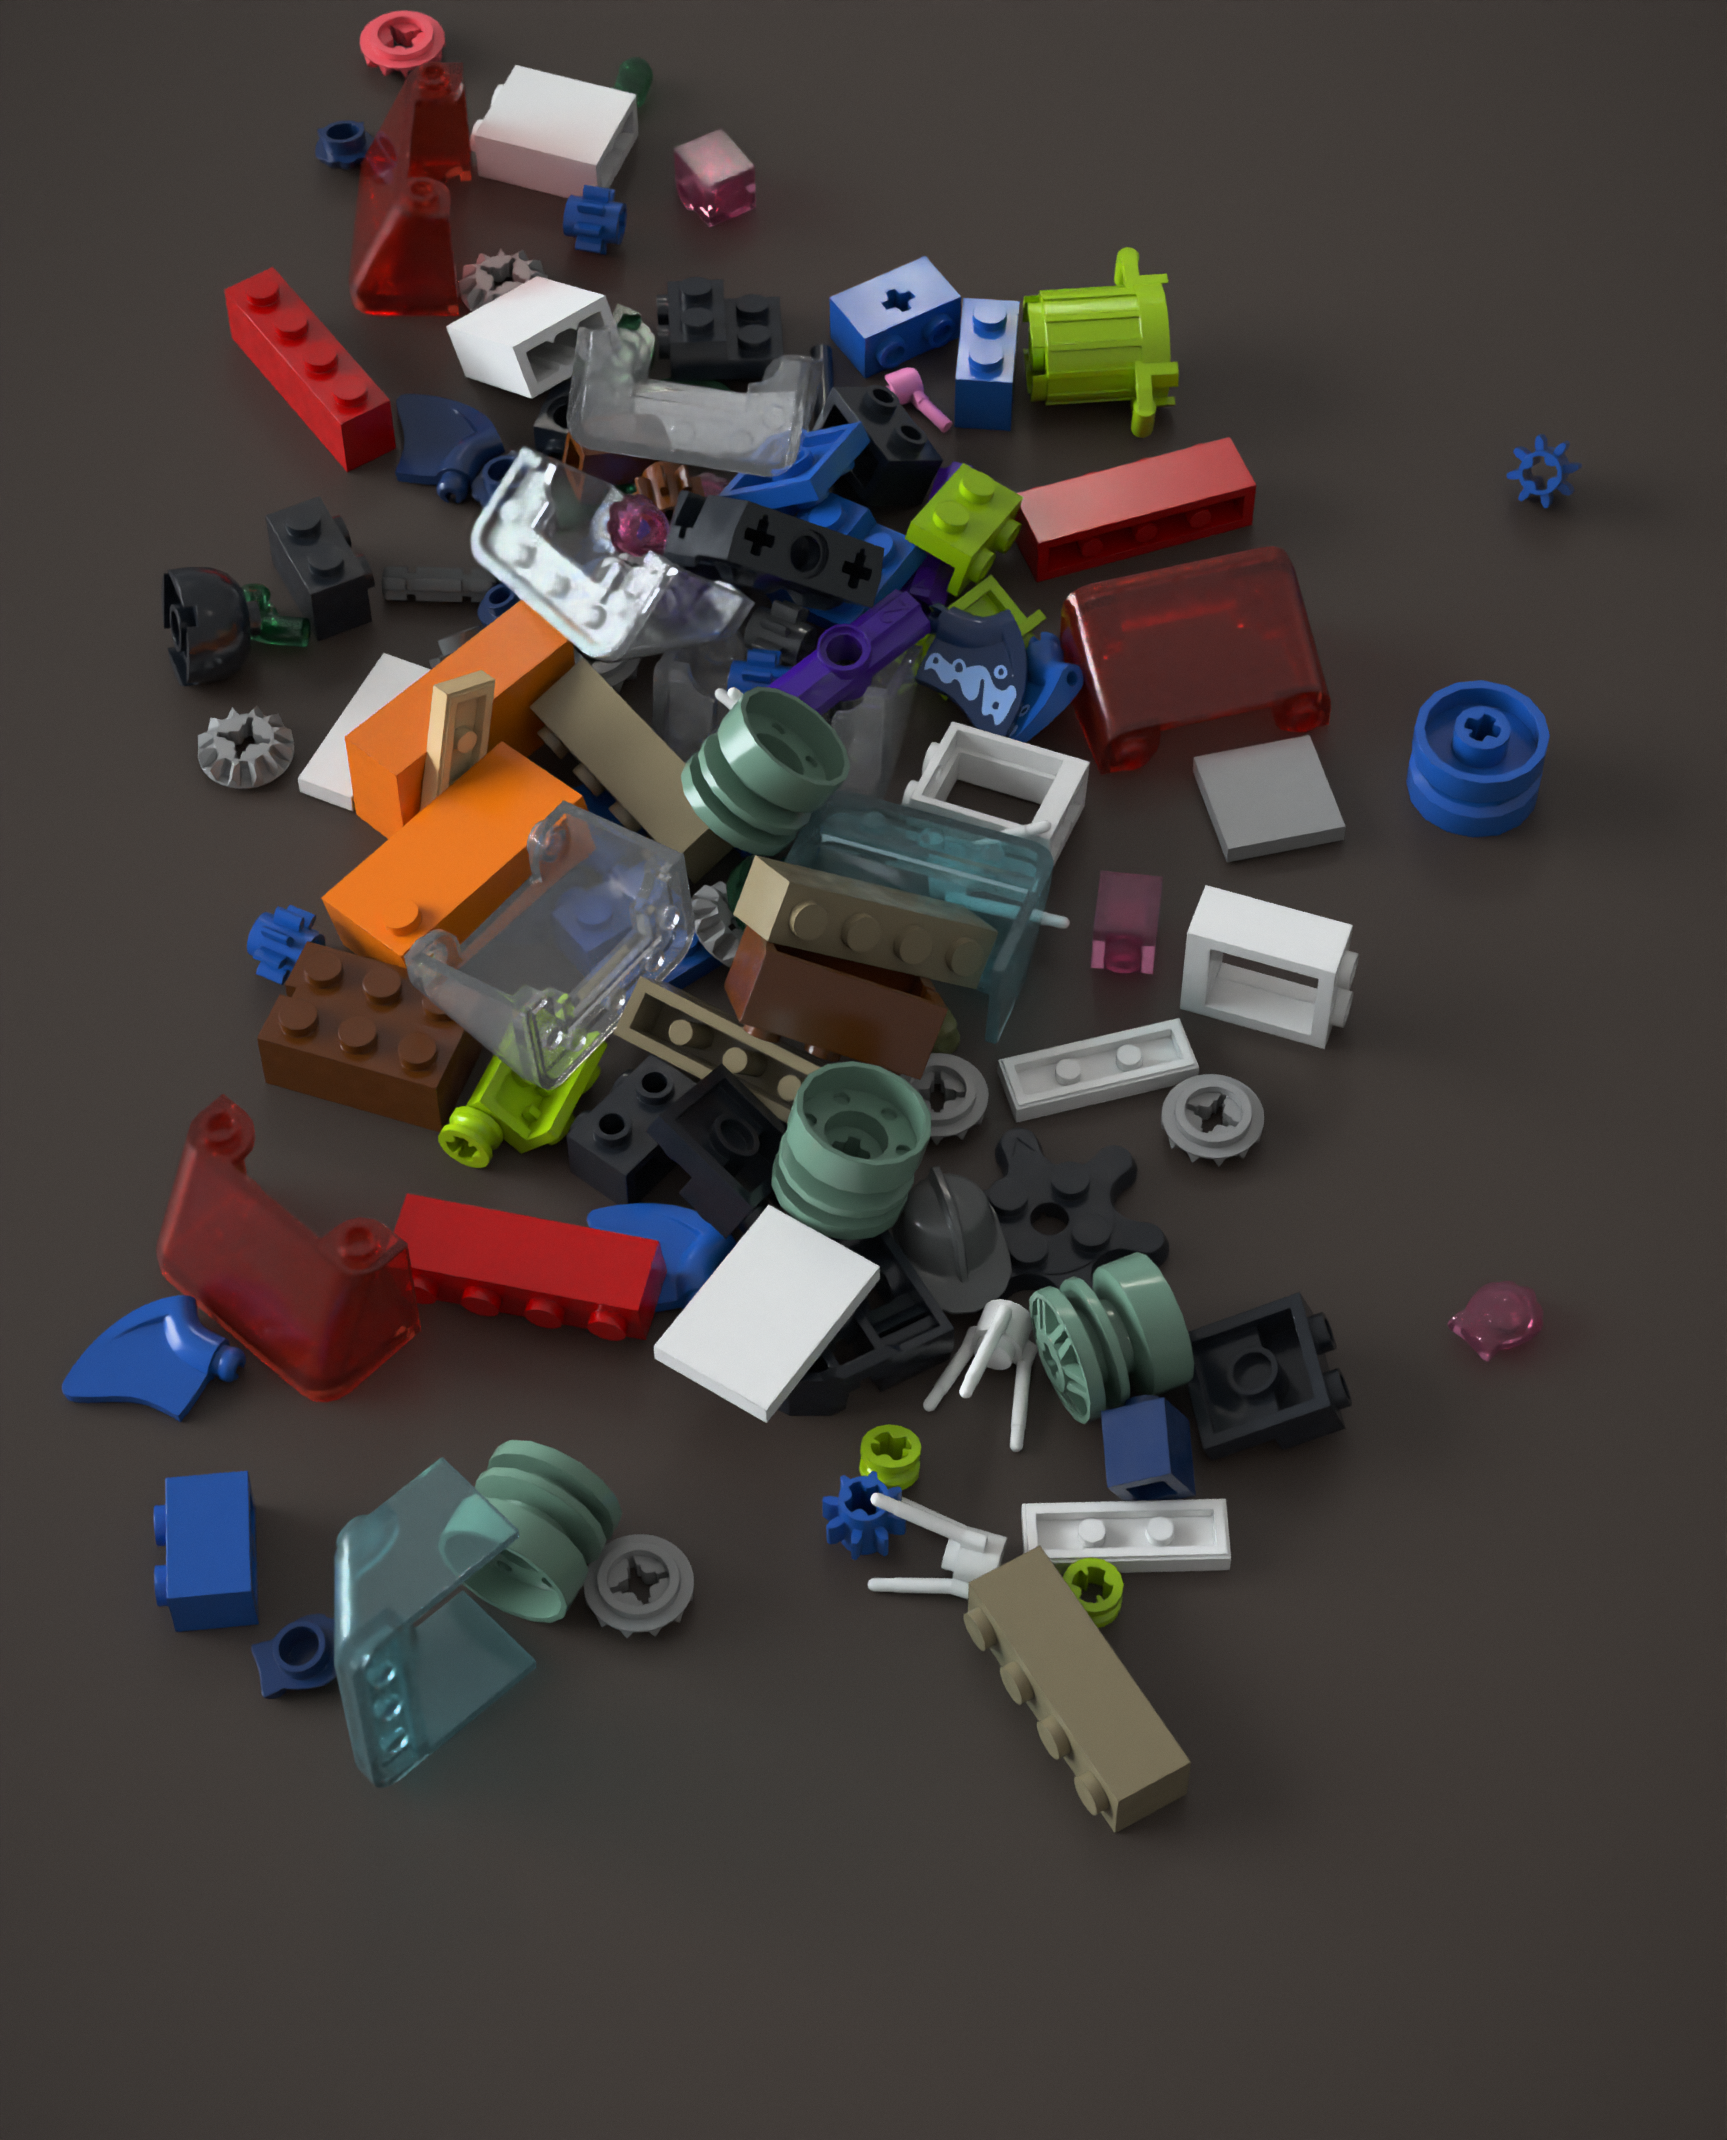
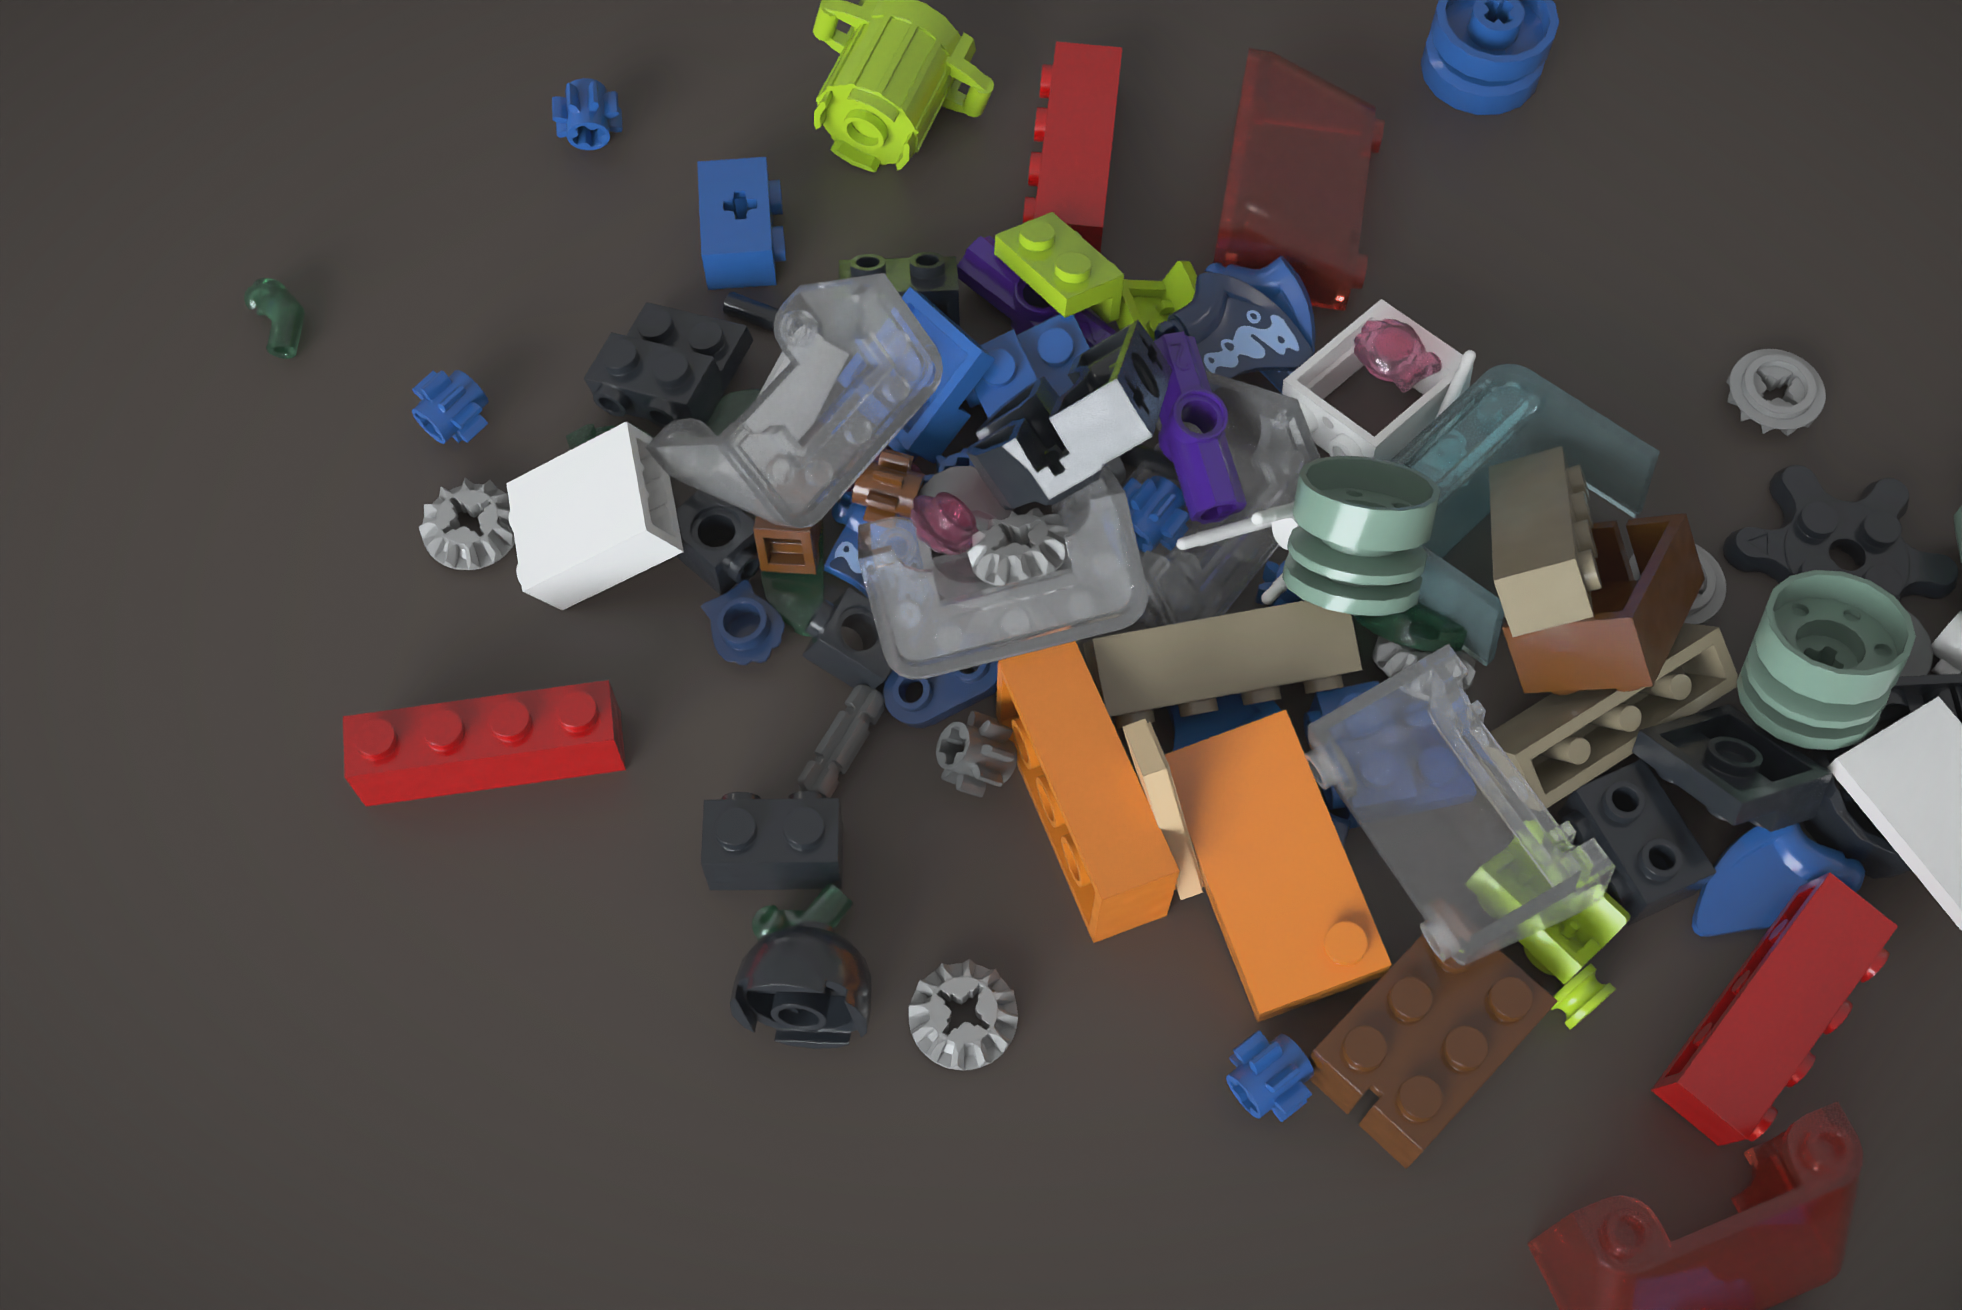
camera: 65 degrees left, 10 degrees up
white tile [298,653,431,811] -> none
dark blue animal [315,120,377,171] -> none
clear red windscreen [348,61,473,316] -> none
coral gear [360,11,446,78] -> none
dark blue arm [395,394,505,504] -> none
white brick [470,65,638,198] -> none
clear pink brick [674,129,756,228] -> none
bright pink hand [885,367,953,433] -> none
blue brick [954,298,1020,431] -> none
white tile [997,1018,1199,1123] -> none
clear pink brick [1091,871,1163,974] -> none
white window [1180,885,1359,1049] -> none
light grey tile [1192,735,1346,862] -> none
none -> blue gear [552,78,623,150]
none -> clear pink animal [1354,318,1442,393]

